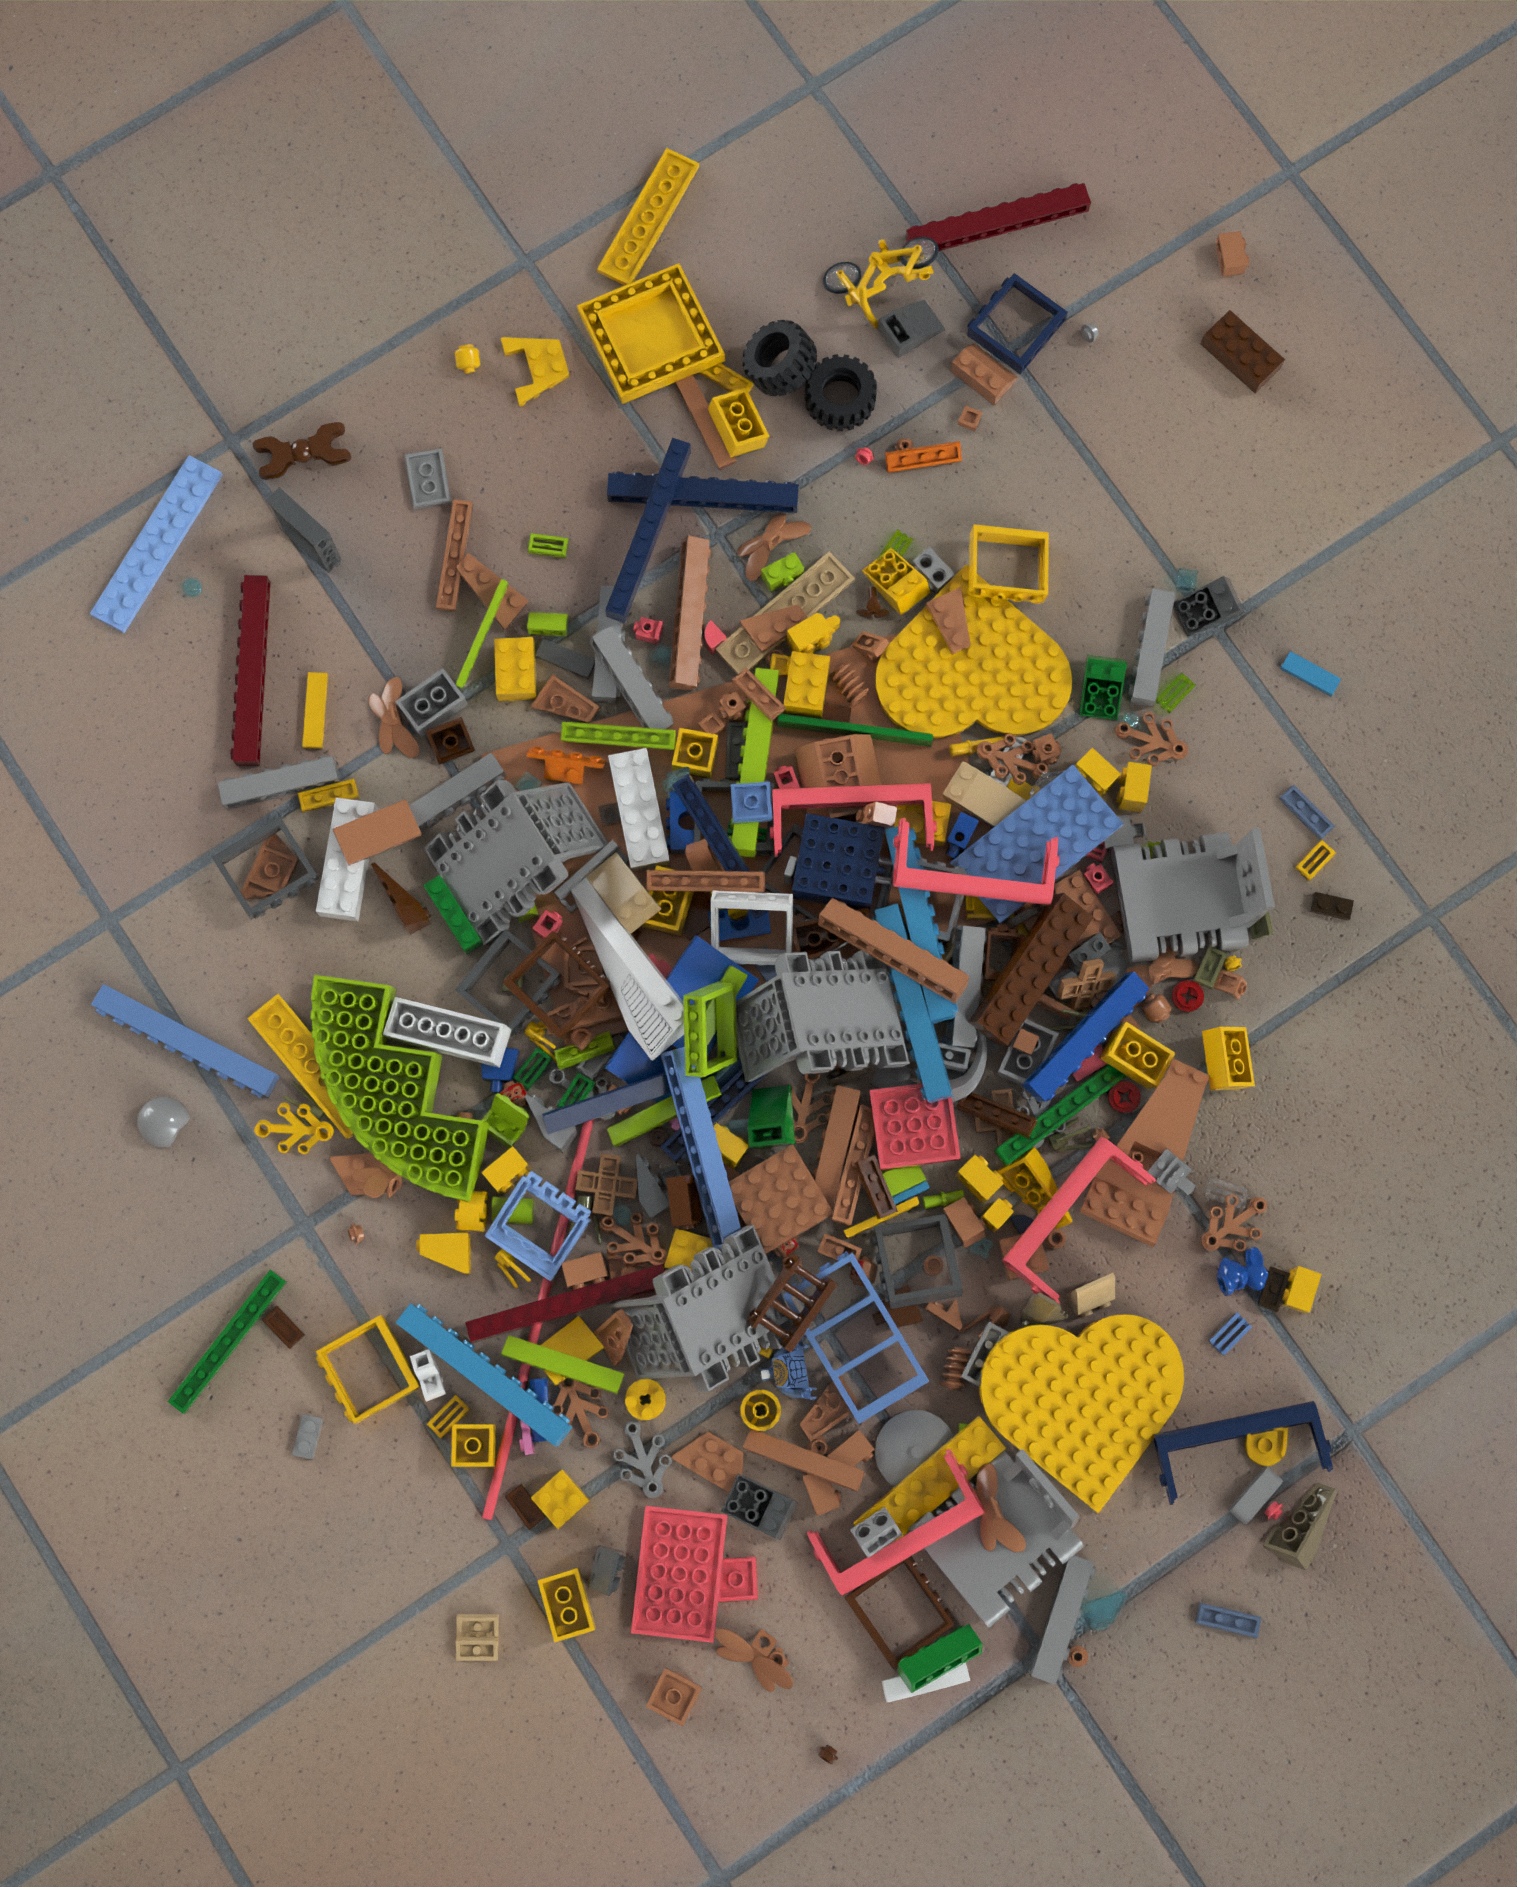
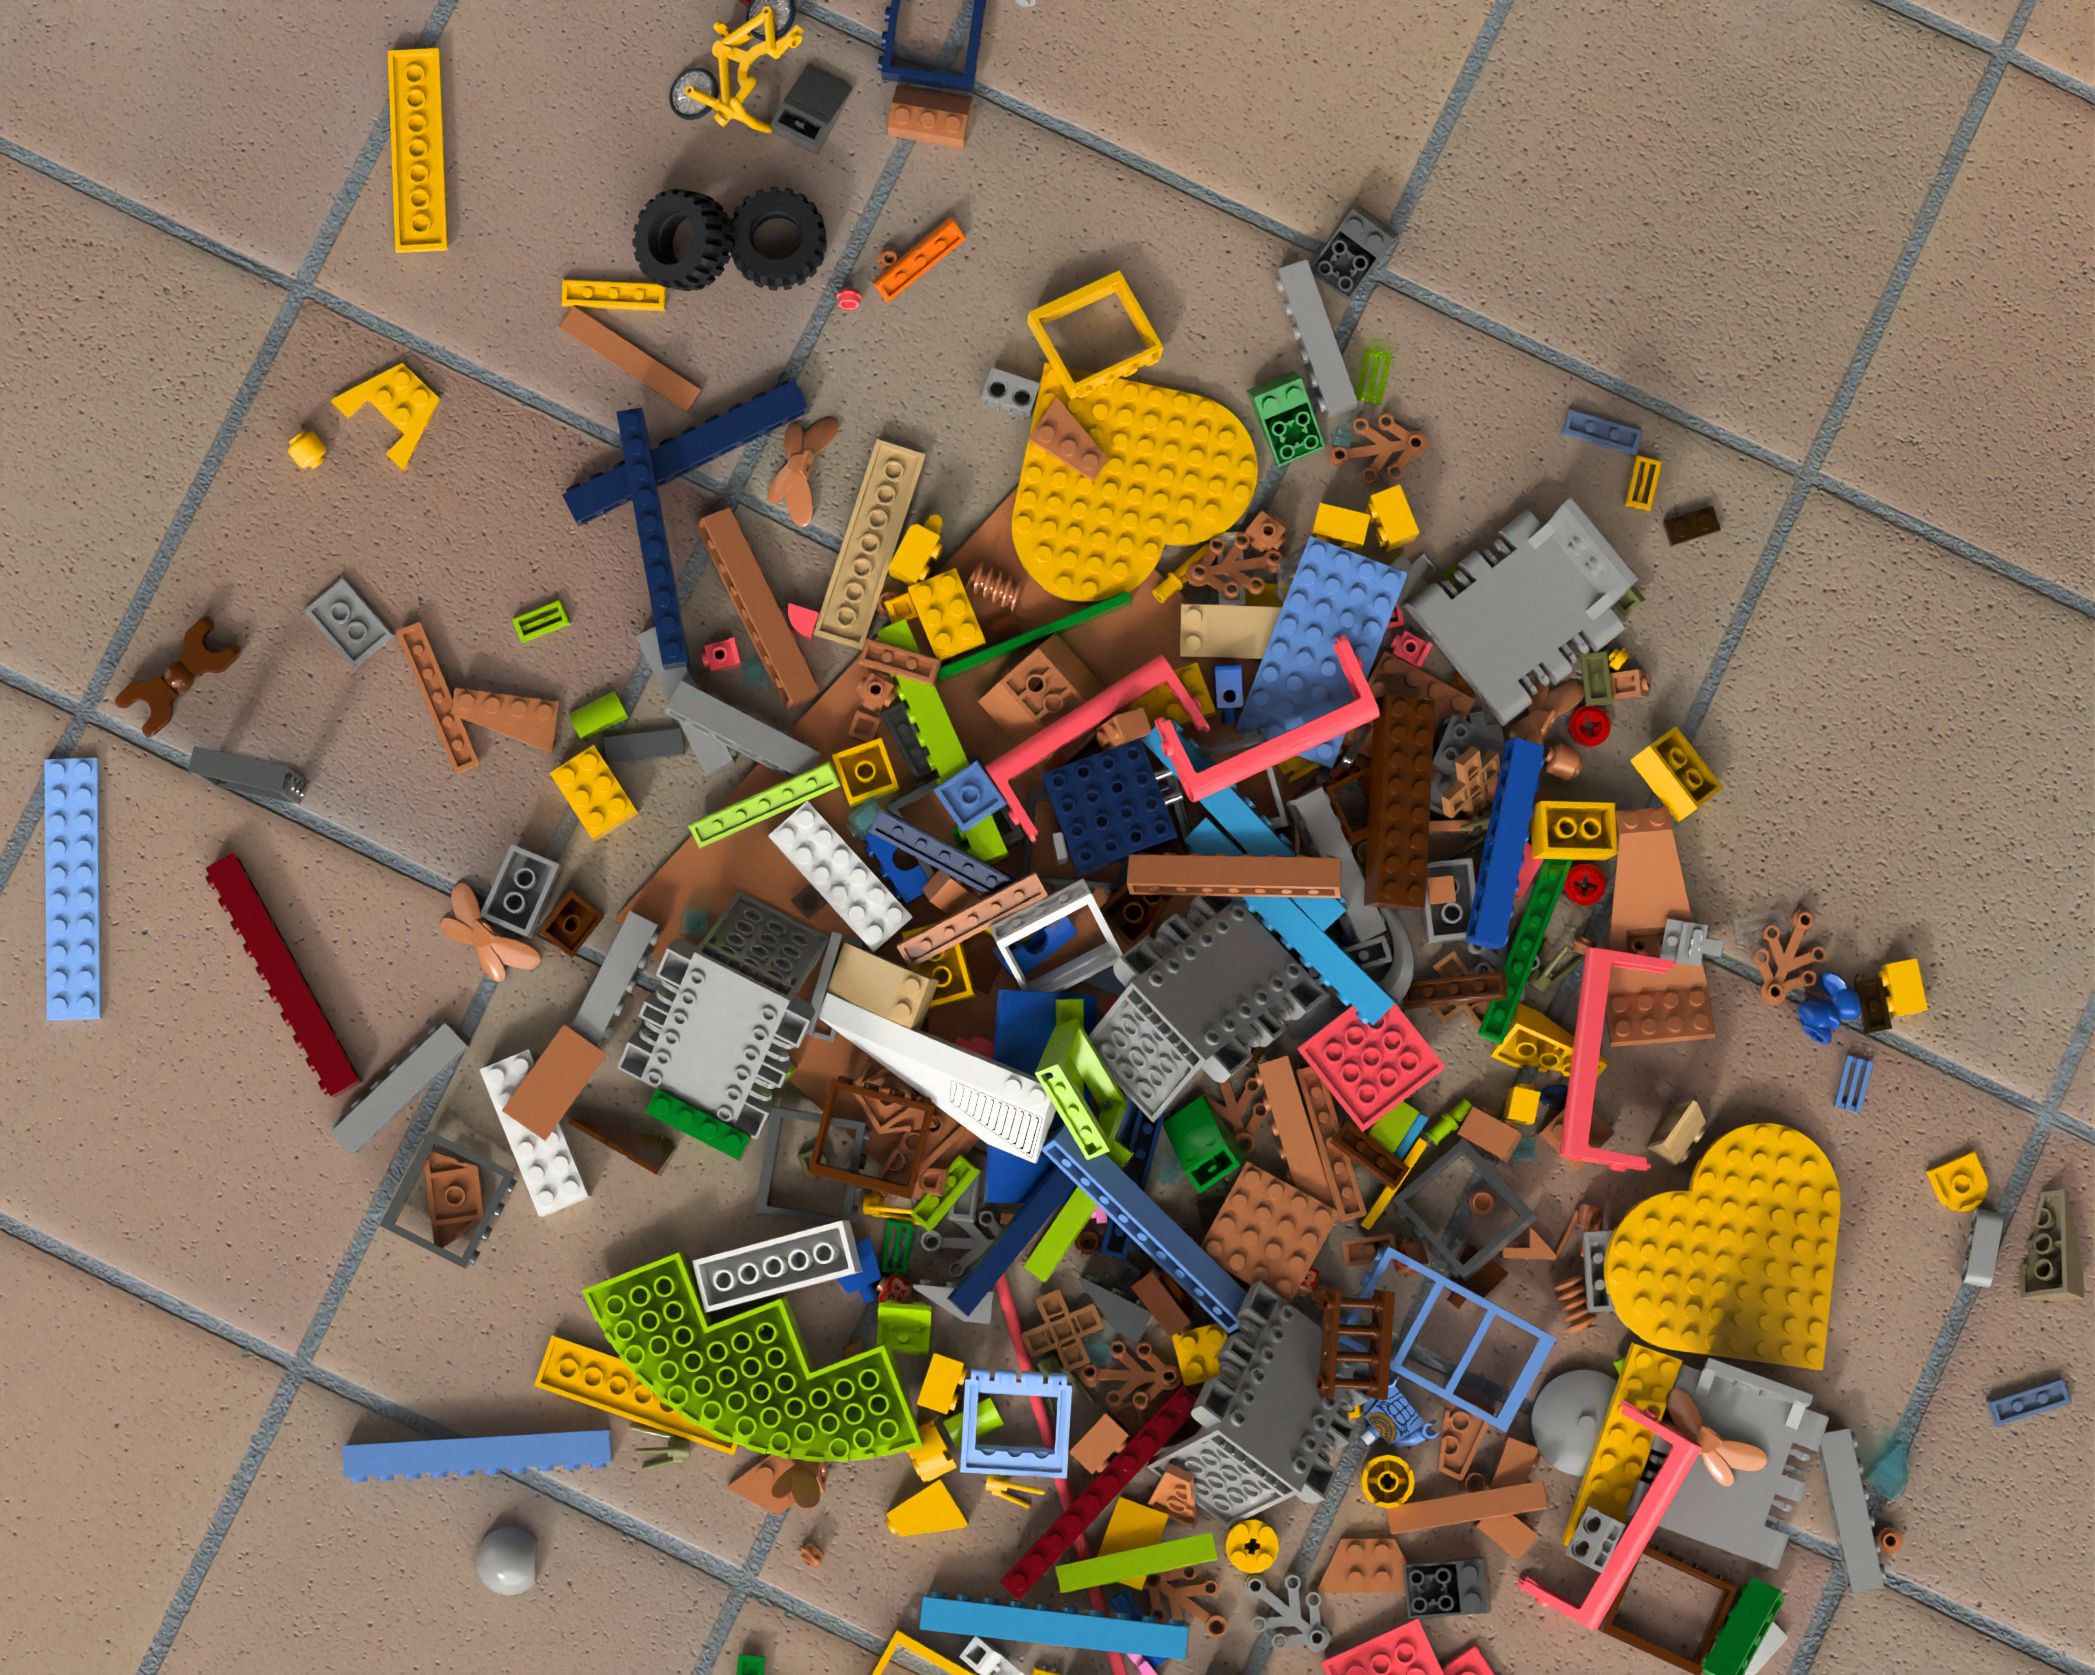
camera: 35 degrees left, 5 degrees up
clear light blue plate [182,578,202,597] -> none
yellow plant [254,1103,334,1154] -> none
yellow tile [297,778,360,813] -> none
yellow tile [302,672,328,749] -> none
lime tile [455,579,508,689] -> none
orange bracket [527,747,606,784] -> none
nougat wing [531,675,601,723] -> none
coral brick [532,910,563,939] -> none
green tile [557,1073,596,1108] -> none
yellow tile [577,263,725,404] -> none
yellow brick [708,388,769,457] -> none
yellow brick [713,1123,749,1169] -> none
nougat wing [740,604,808,653] -> none
lime brick [761,552,804,593] -> none
coral brick [773,766,800,789] -> none
nougat slope [851,631,889,663] -> none
reddish brown plant [856,587,889,618] -> none
yellow slope [862,548,931,615] -> none
clear neon green tile [877,529,913,570] -> none
yellow brick [955,1155,1004,1204] -> none
nougat plate [958,405,983,432] -> none
dark tan wedge [1019,1292,1068,1326] -> none
nougat plate [1045,1229,1066,1249] -> none
dark blue piece [1153,1401,1333,1505] -> none
clear light blue plate [1176,568,1198,591] -> none
coral plate [1264,1501,1283,1521] -> none
dark azure tile [1280,651,1341,697] -> none

